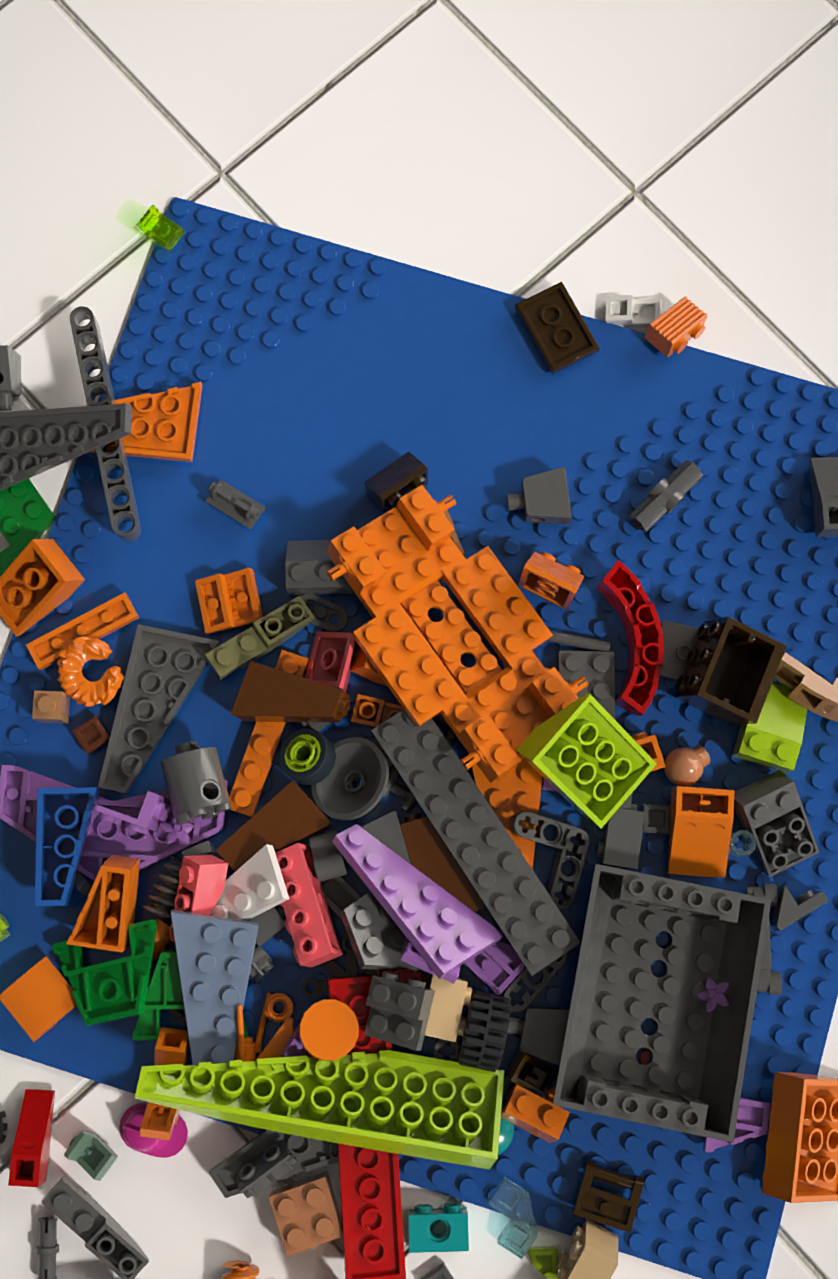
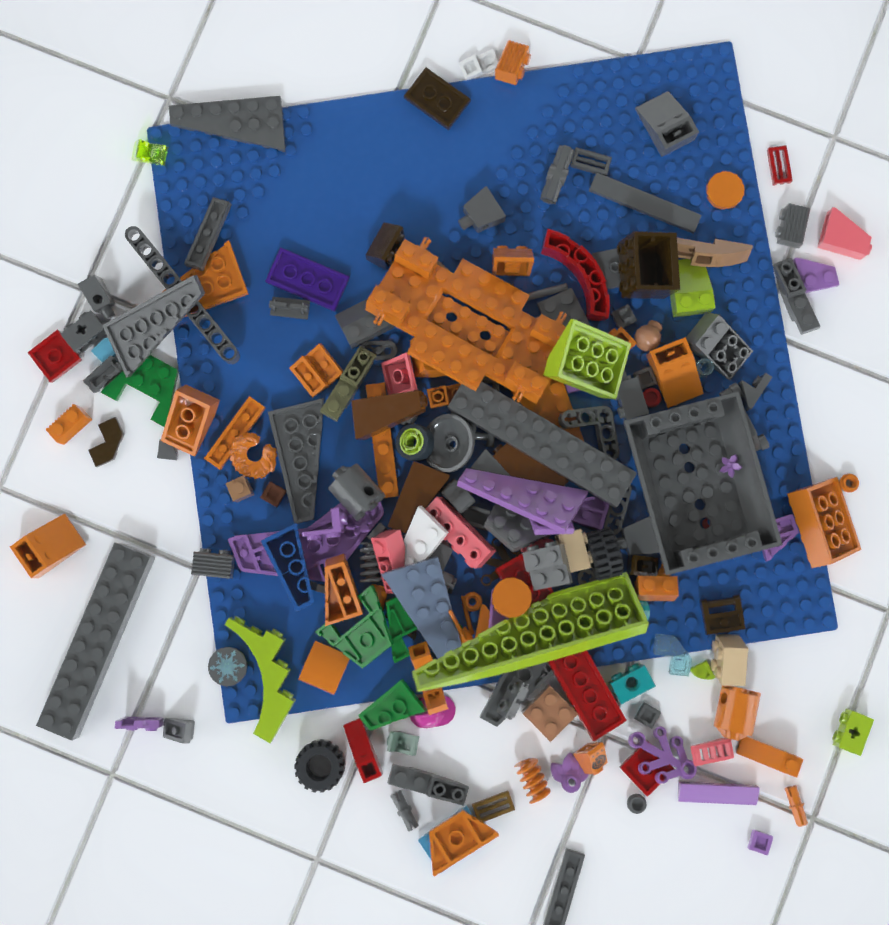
camera: 25 degrees left, 5 degrees up
none -> dark grey wing [169,96,286,152]
none -> dark grey tile [184,197,232,271]
none -> dark purple tile [265,247,350,312]
none -> green wing [358,679,427,731]
none -> dark grey tile [570,147,612,176]
none -> dark grey tile [589,173,701,234]
none -> dark grey tile [611,304,637,329]
none -> red tile [643,388,661,408]

